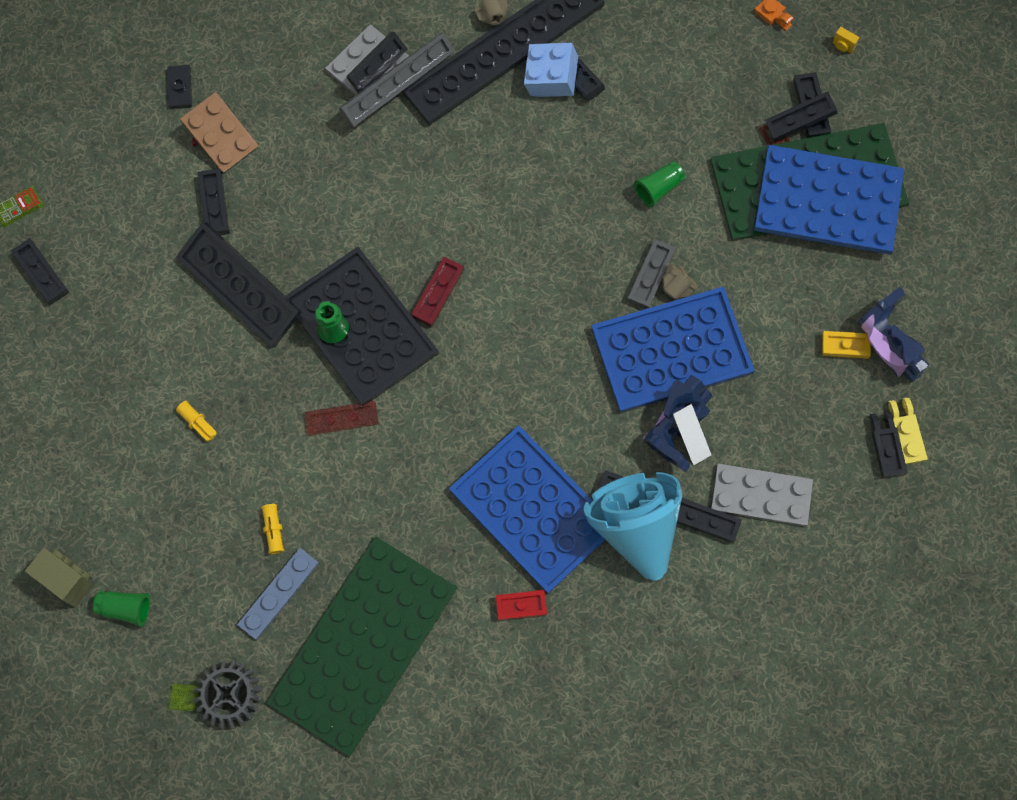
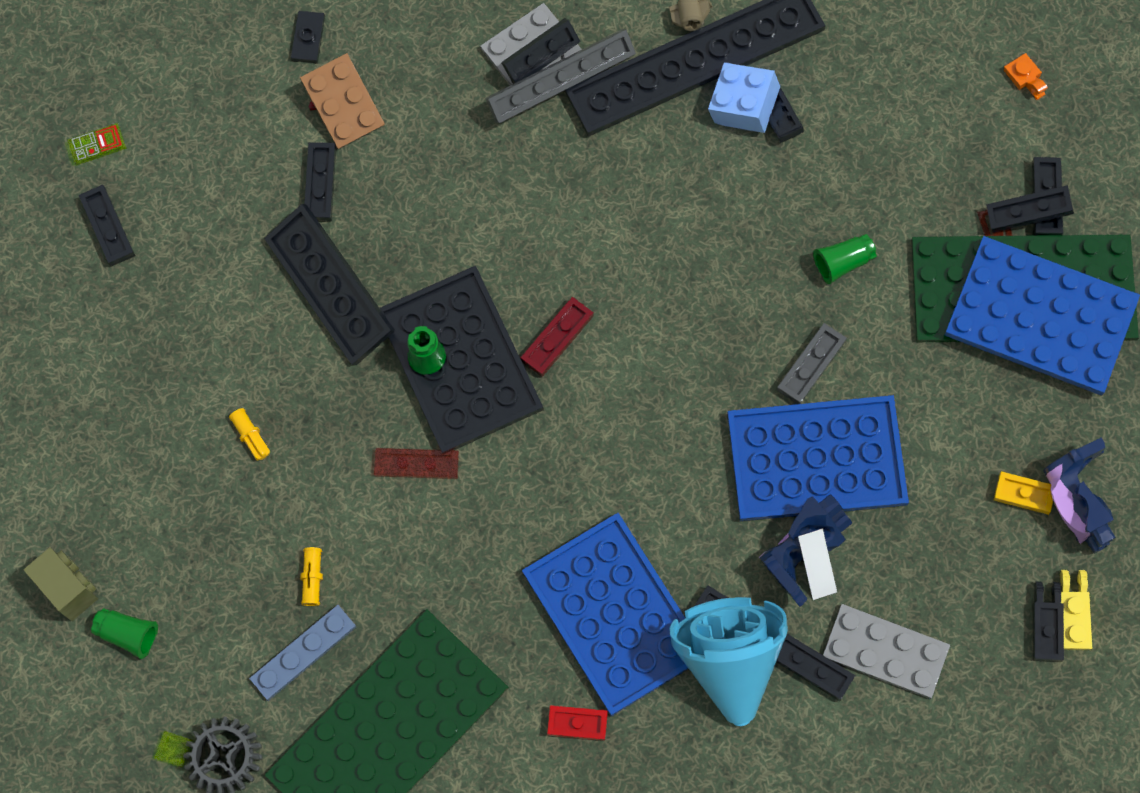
camera: 15 degrees right, 0 degrees up
dark tan piece [663,262,698,299] -> none
yellow plate [832,26,860,54] -> none

